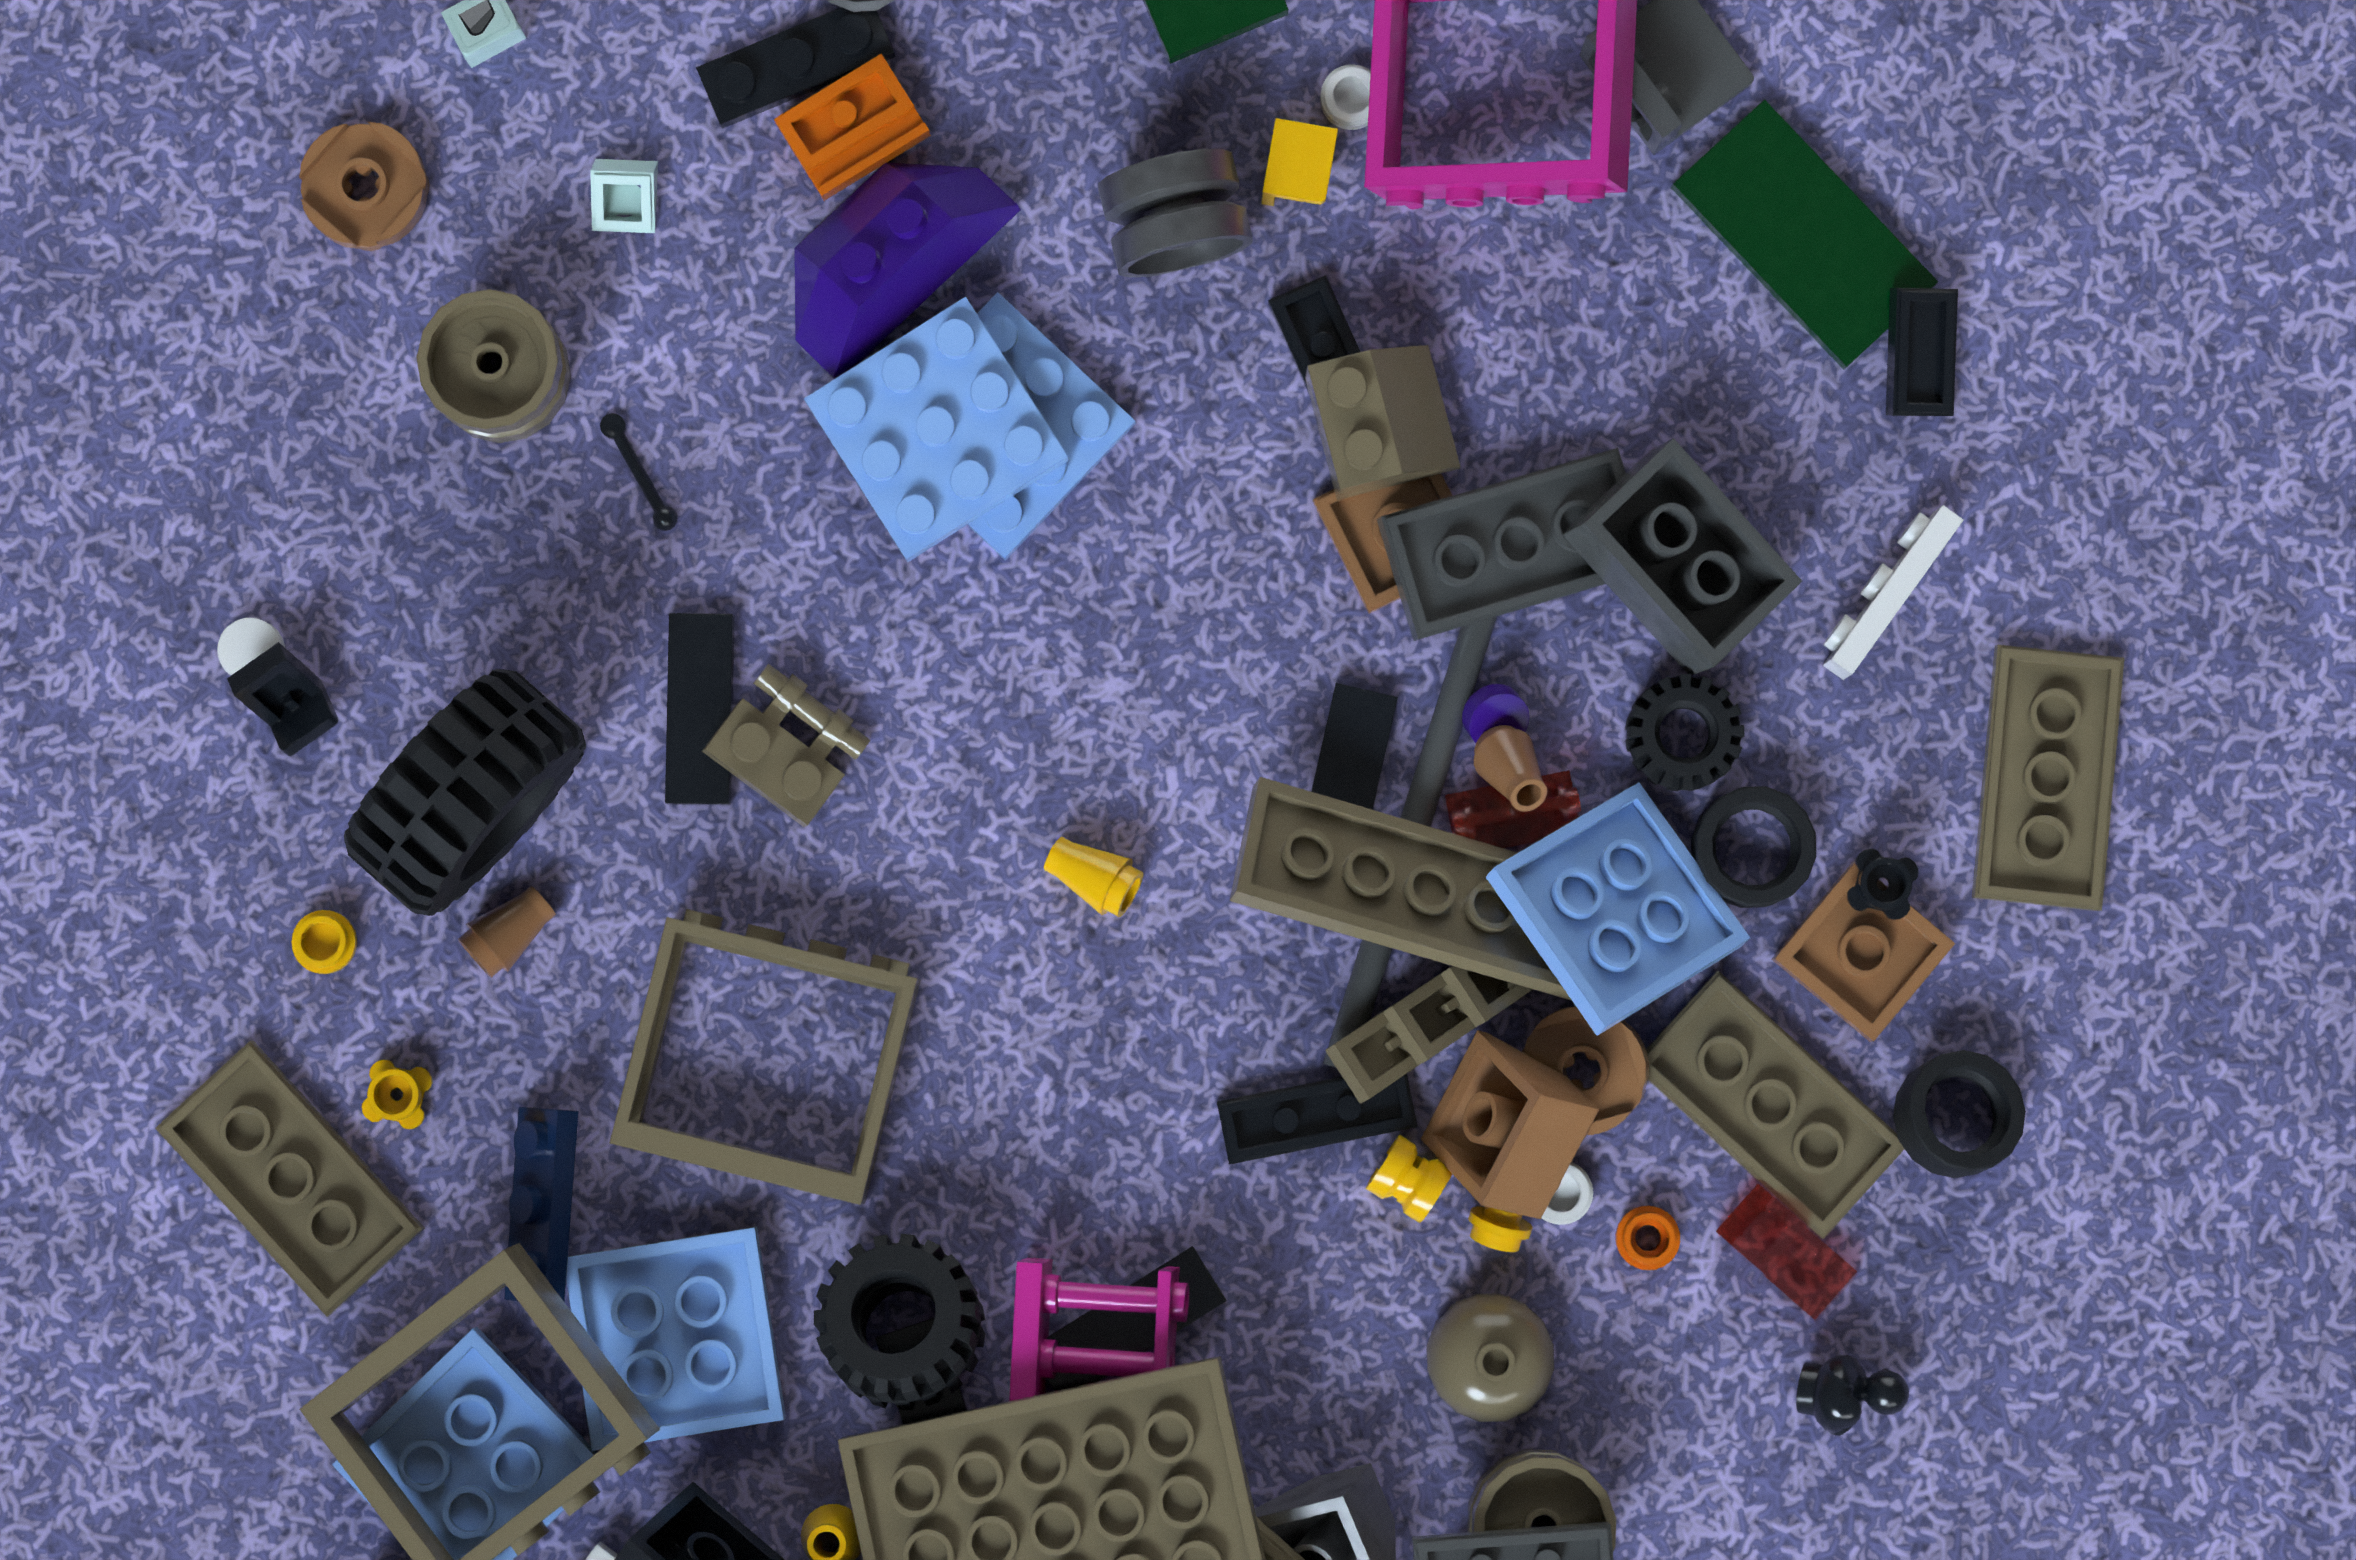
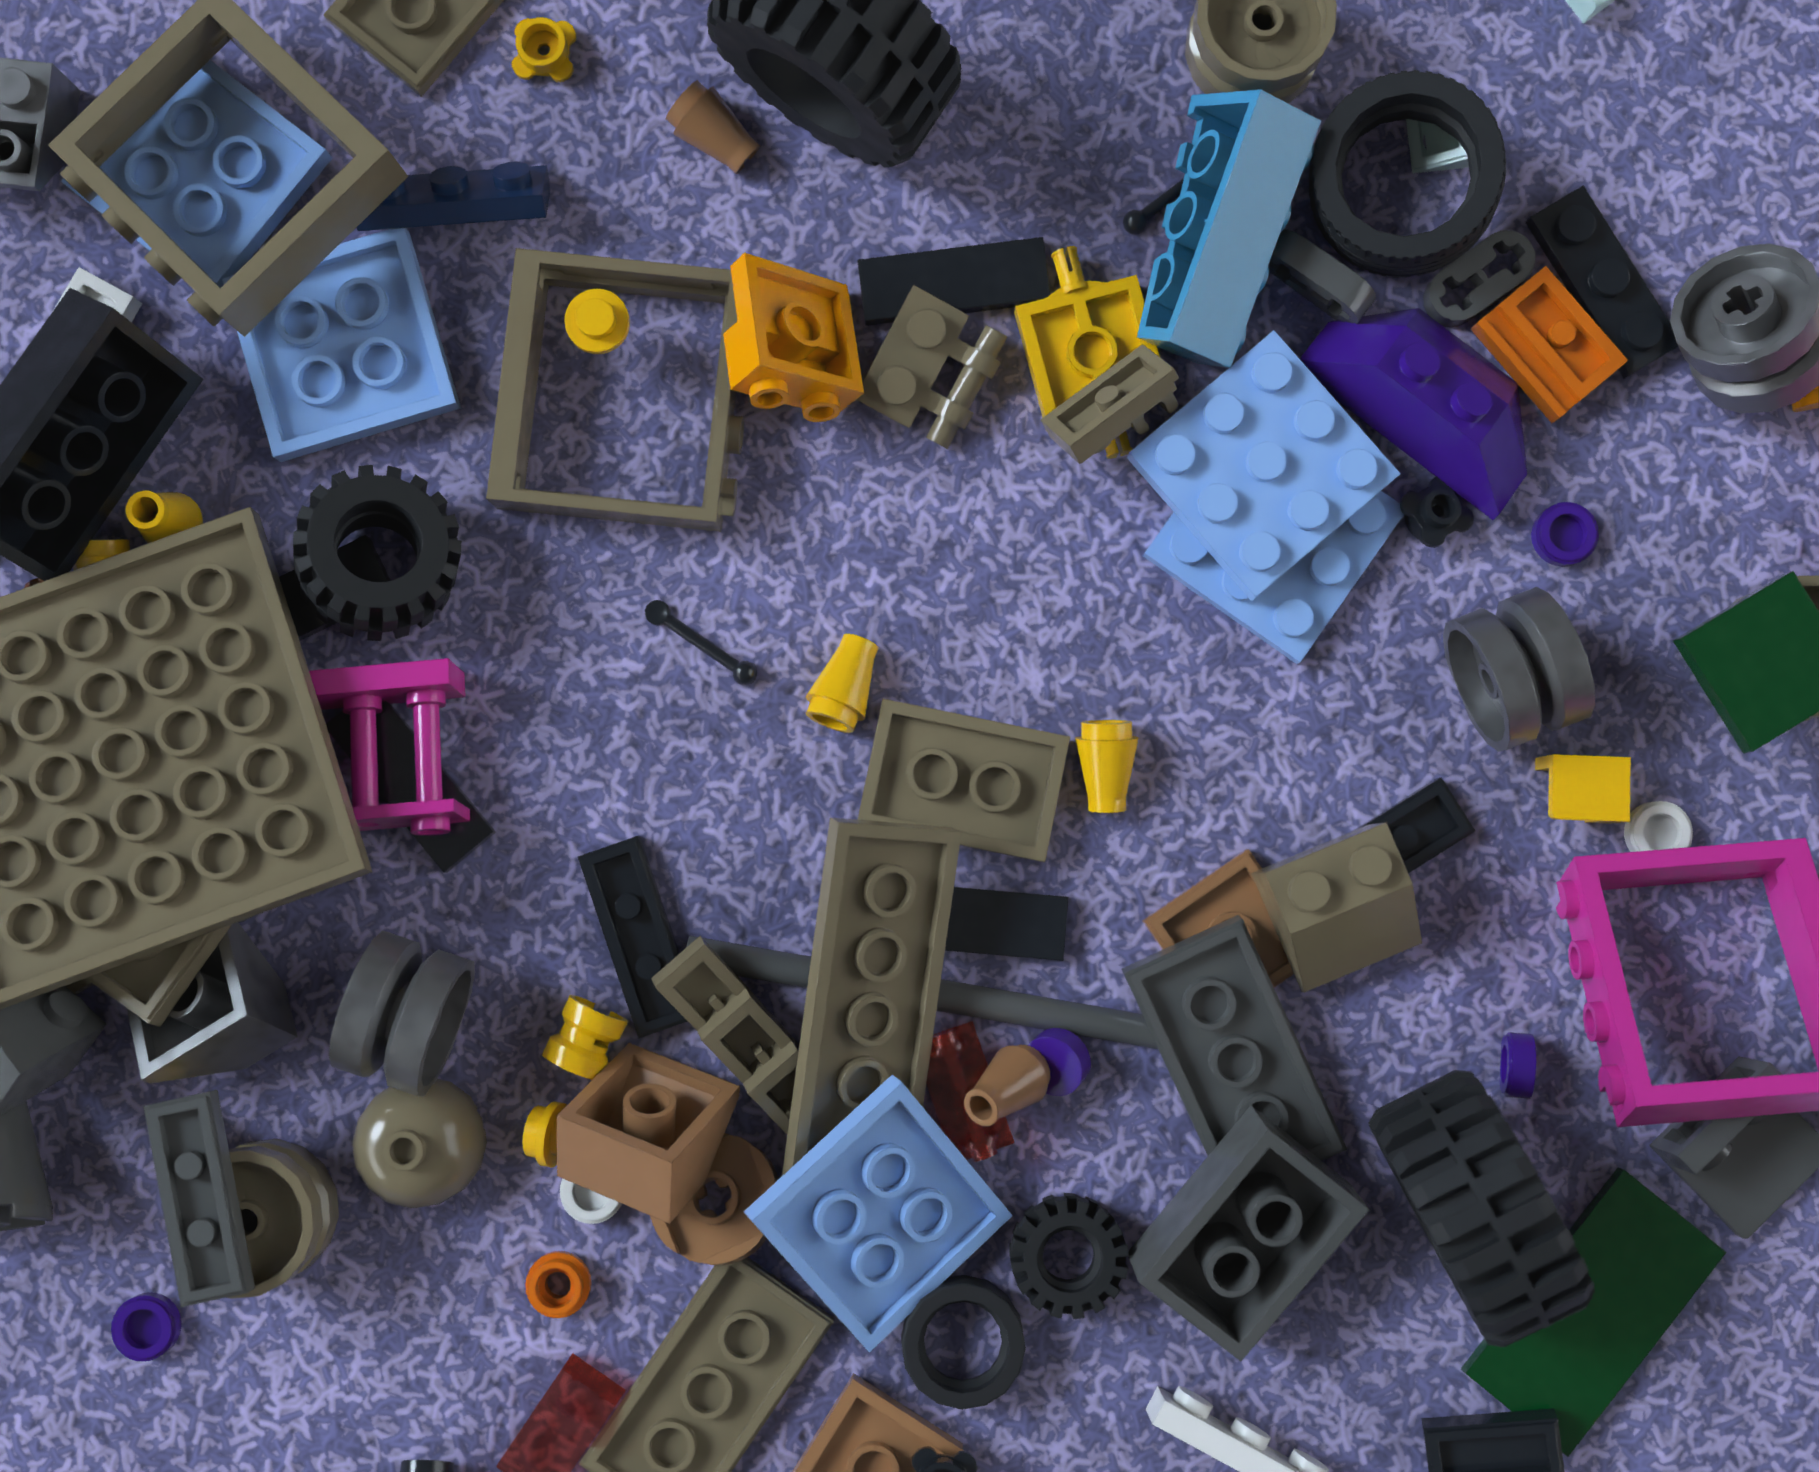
camera: 80 degrees right, 0 degrees up
none -> flat silver wheel [329,931,475,1096]
none -> yellow plate [564,289,630,354]
none -> black hinge [645,600,757,685]
none -> light orange plate [723,253,864,422]
none -> dark tan plate [857,698,1070,862]
none -> yellow plate [1014,246,1160,459]
none -> dark tan plate [1041,344,1179,464]
none -> yellow cone [1075,720,1139,813]
none -> dark azure wedge [1137,89,1321,368]
none -> dark grey beam [1268,229,1376,324]
none -> black tyre [1309,70,1506,278]
none -> black tyre [1368,1070,1595,1347]
none -> black plate [1400,476,1474,548]
none -> dark grey beam [1423,230,1536,327]
none -> dark purple tile [1499,1032,1536,1099]
none -> dark purple tile [1531,502,1599,567]

